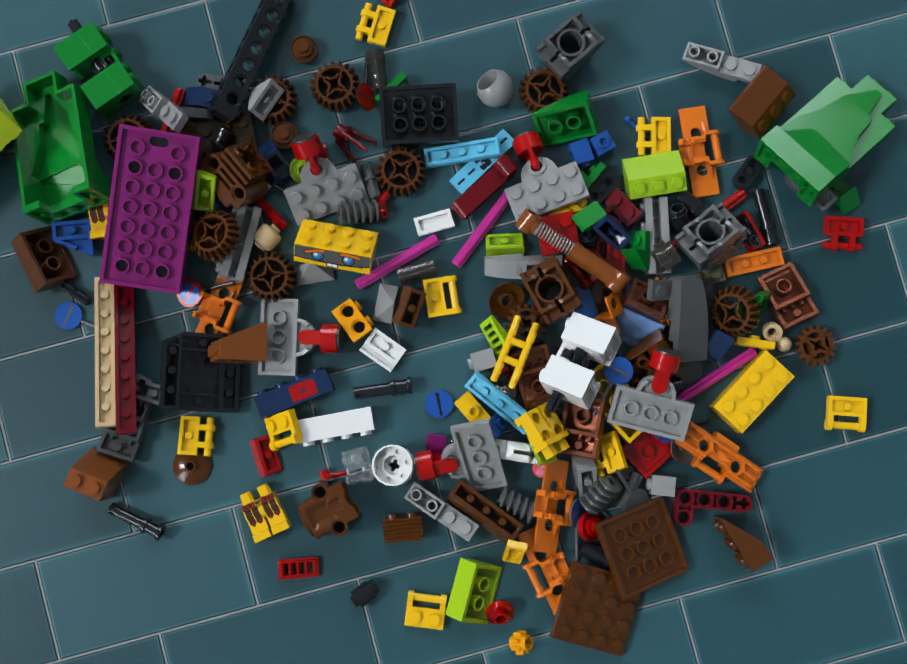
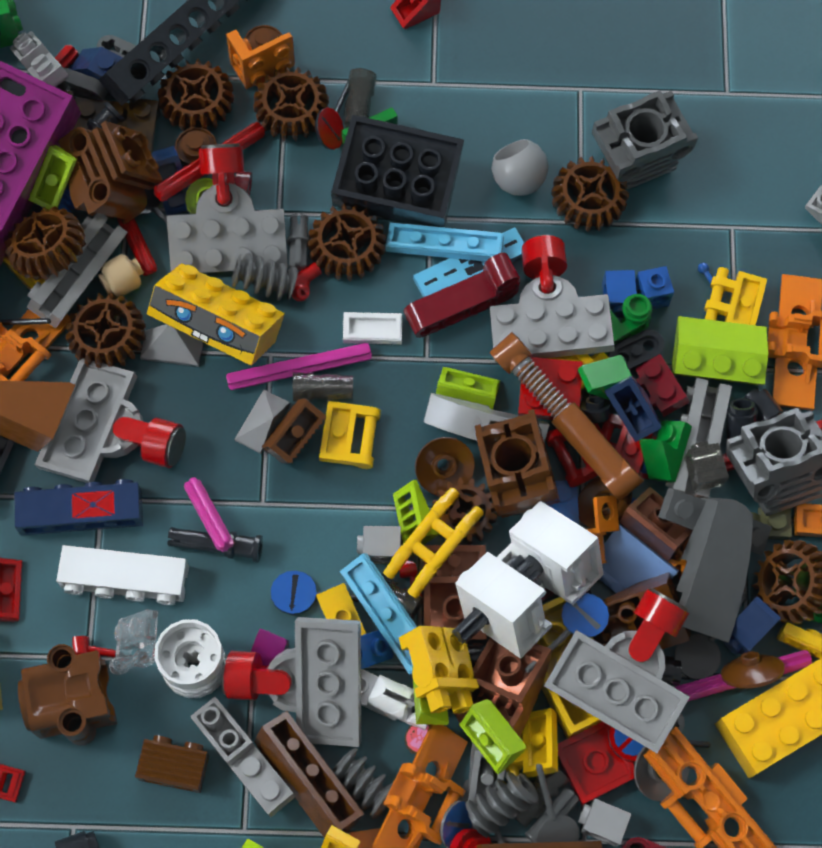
camera: 15 degrees right, 15 degrees down
light grey slope [248,78,284,121] -> none
yellow plate [264,408,303,451] -> none
light orange brick [331,298,374,343] -> none
dark red plant [332,124,377,163] -> none
yellow plate [355,3,396,48] -> none
white plate [359,328,406,372] -> none
dark pink axle [452,191,509,268] -> none
green slope [531,90,599,147] -> none
none -> red axle [154,122,265,201]
none -> dark pink axle [184,477,234,552]
none -> orange bracket [226,30,295,89]
none -> lime slope [460,699,527,774]
none -> green plate [622,294,652,323]
none -> reddish brown dish [721,651,785,688]

